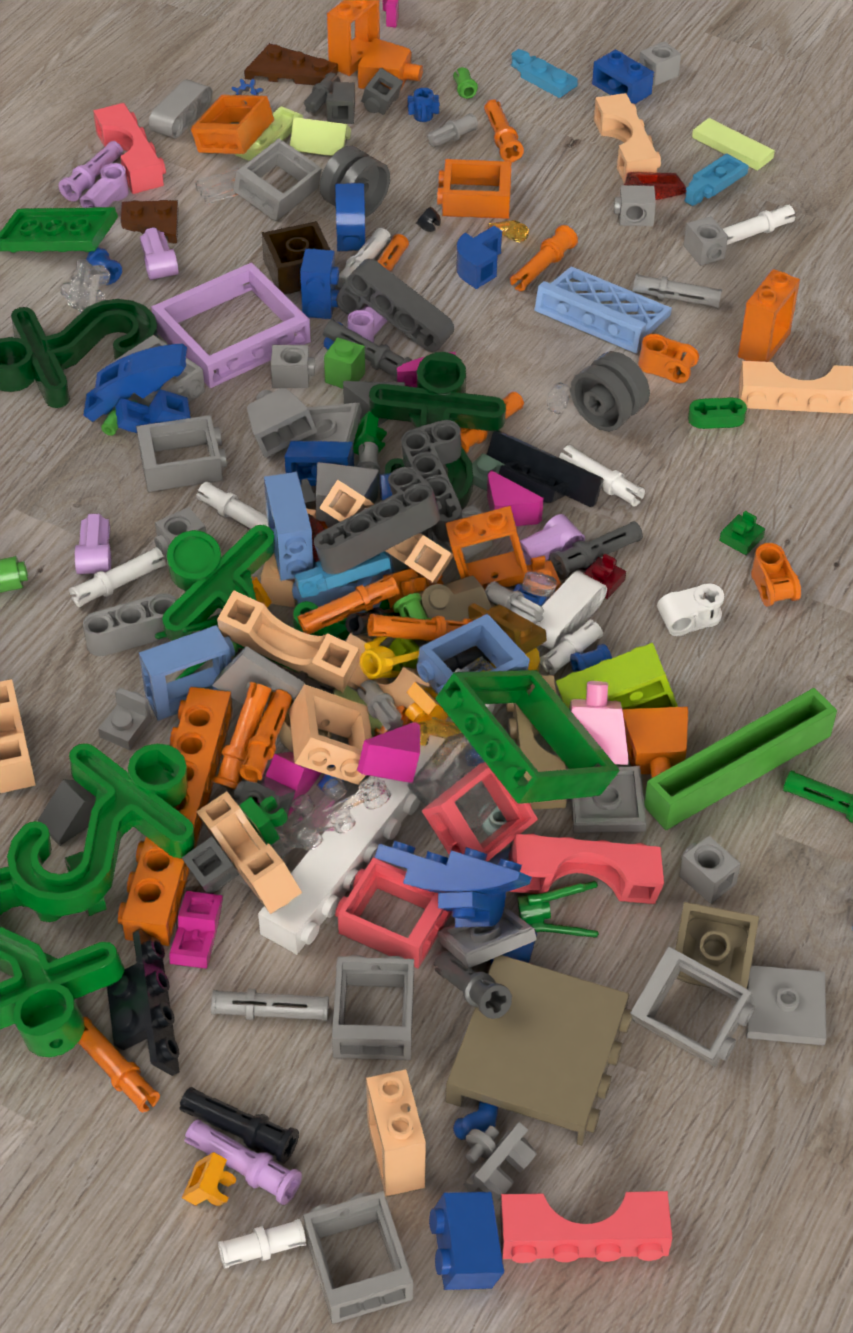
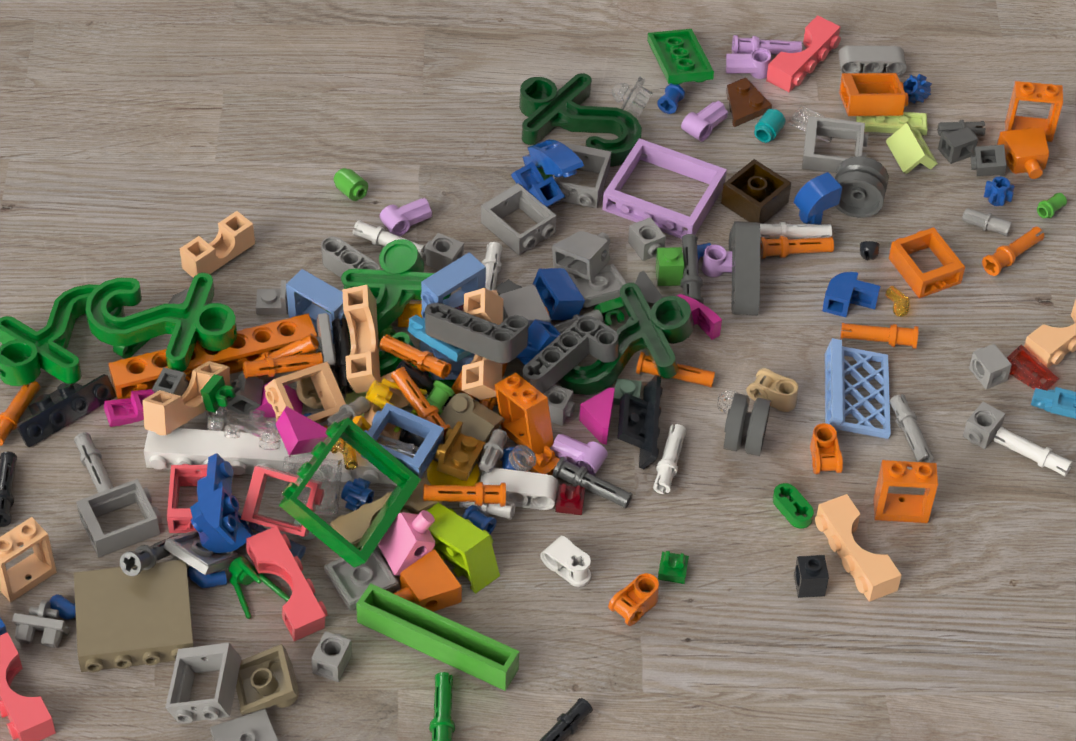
camera: 60 degrees right, 0 degrees up
reddish brown wing [244,43,338,85] -> none
blue brick [300,249,340,319] -> none
none -> orange pin [423,482,506,507]
none -> tan piece [746,368,798,412]
none -> teal brick [754,109,786,143]
none -> black brick [794,555,829,598]

